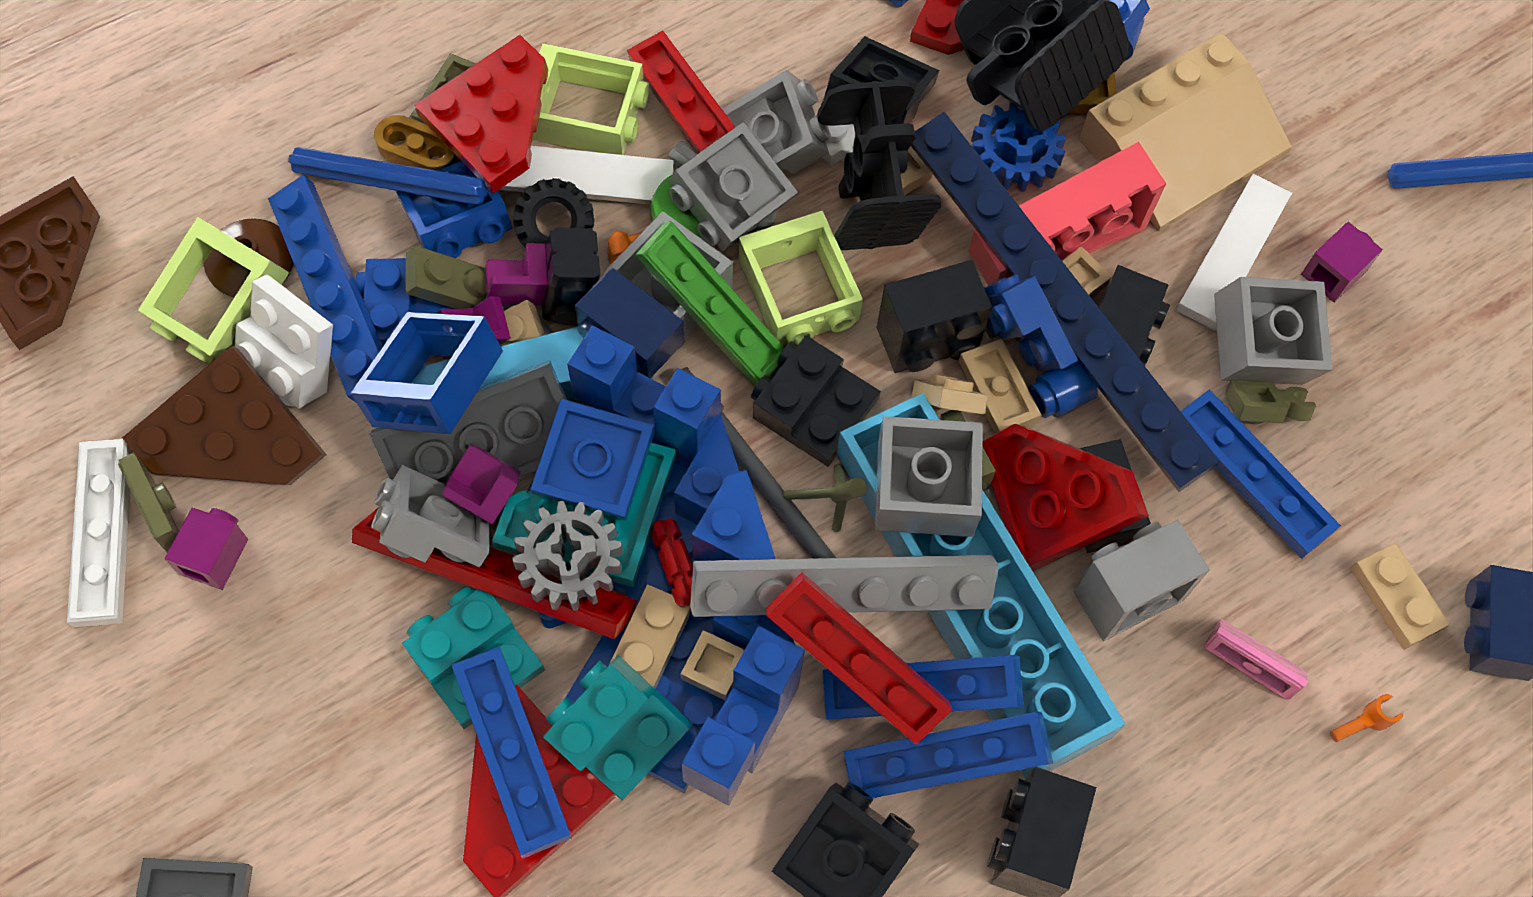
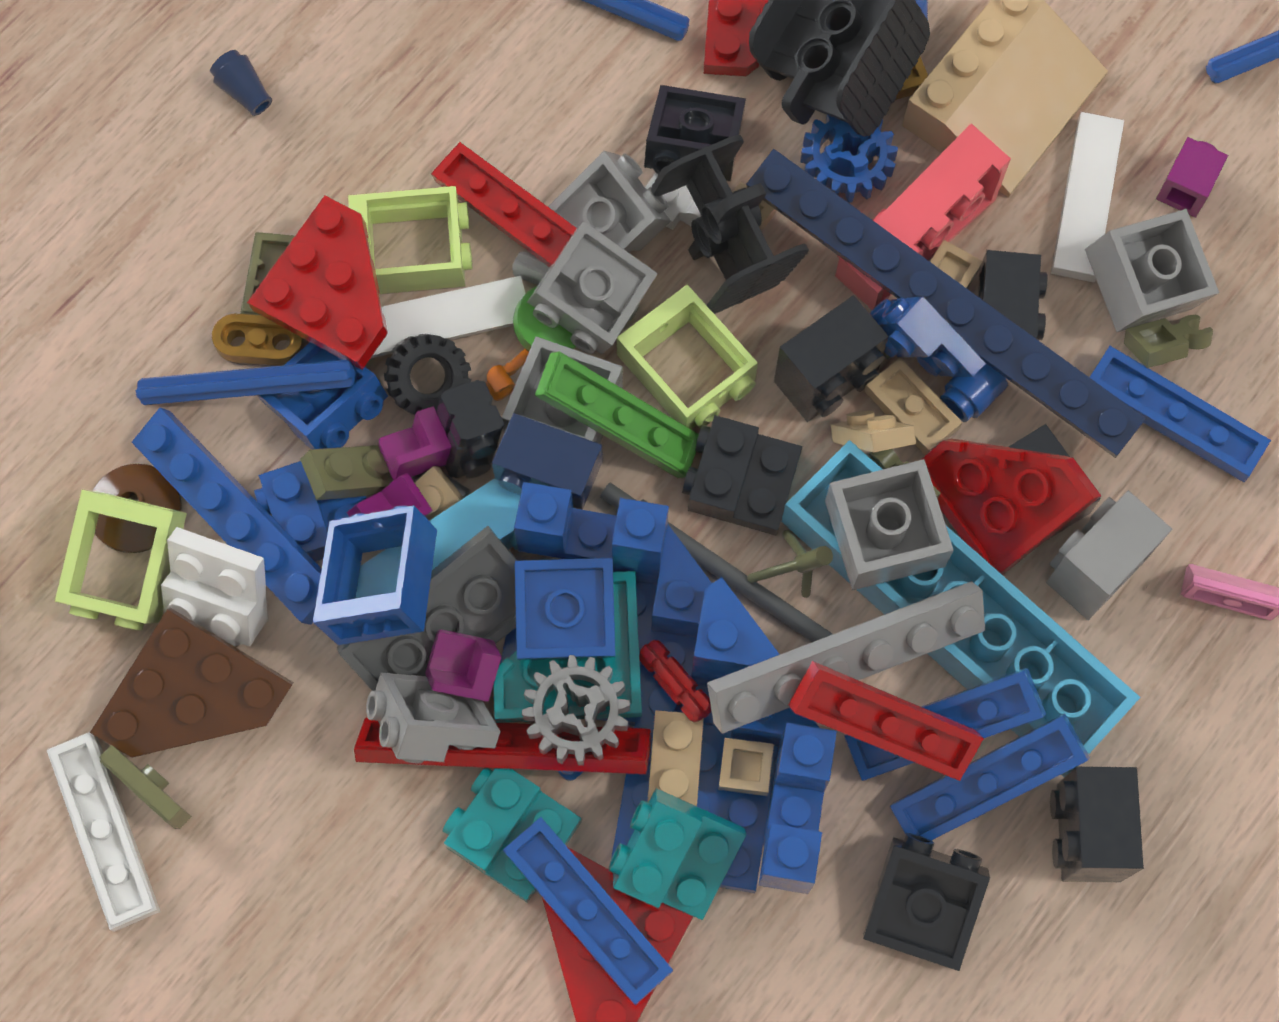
camera: 15 degrees left, 5 degrees up
magenta brick [165,507,248,590] -> none

